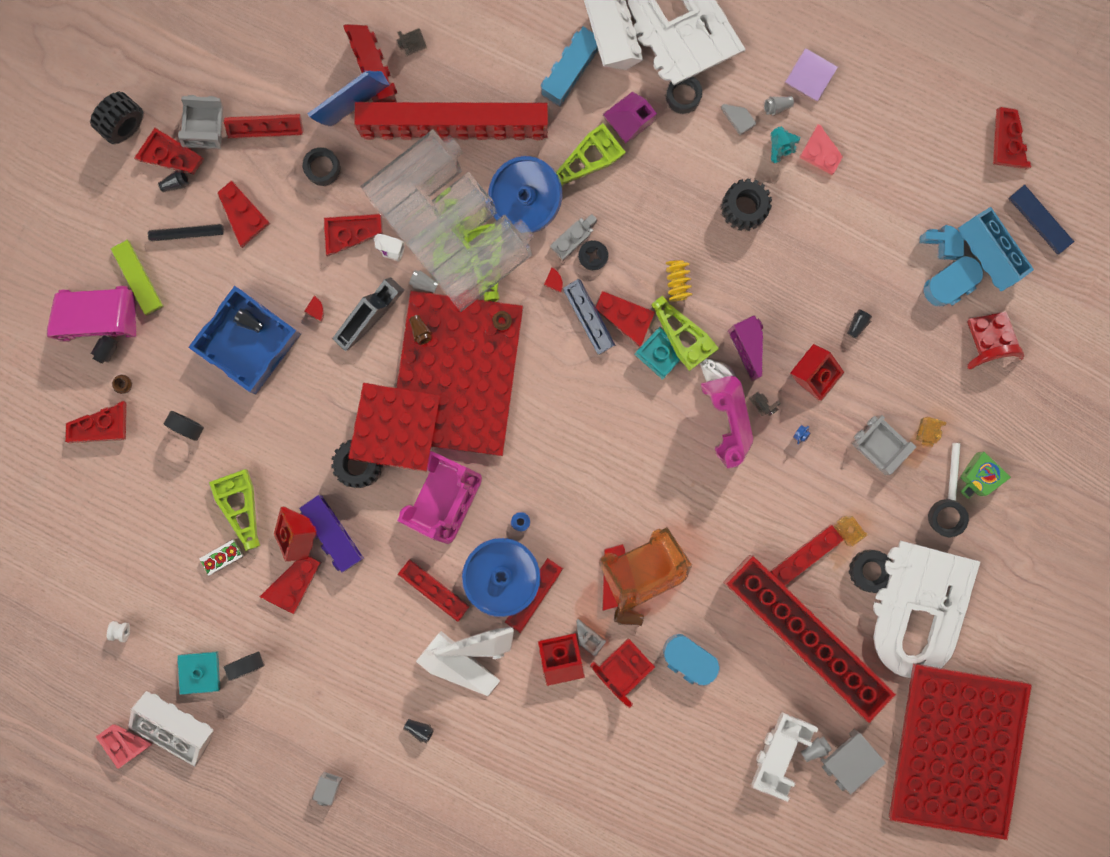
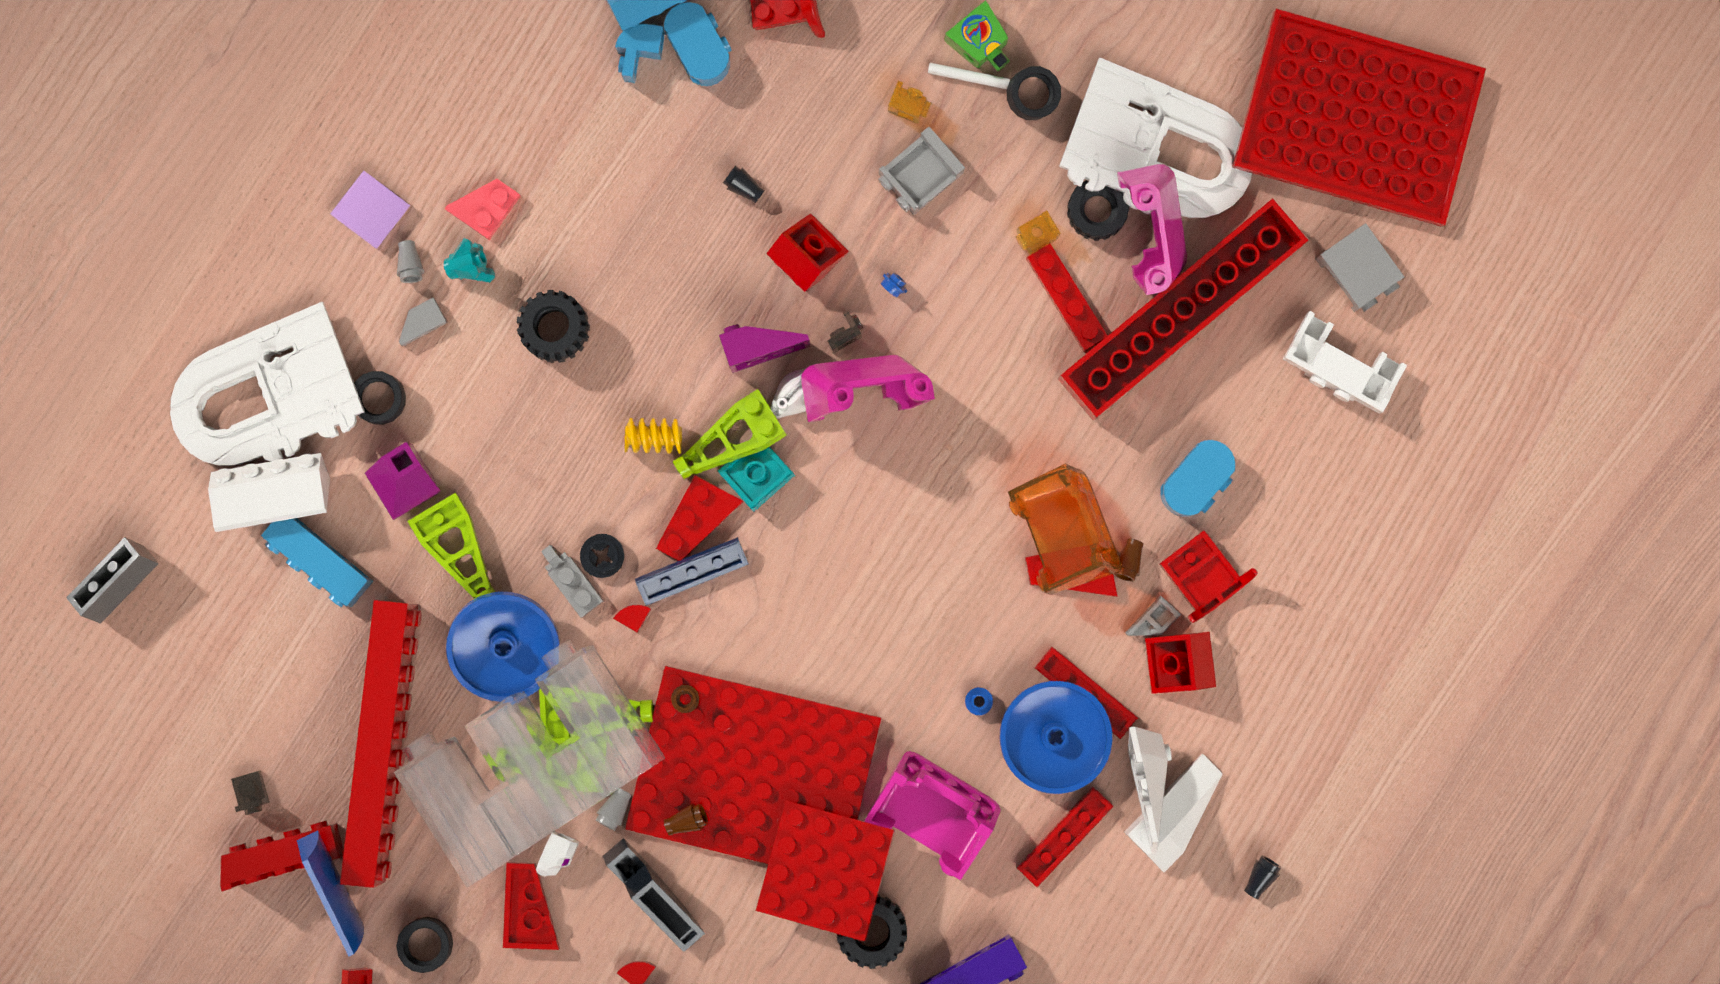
camera: 85 degrees left, 0 degrees up
light grey cone [801,736,832,762] -> none
none -> dark pink windscreen [1117,164,1187,295]

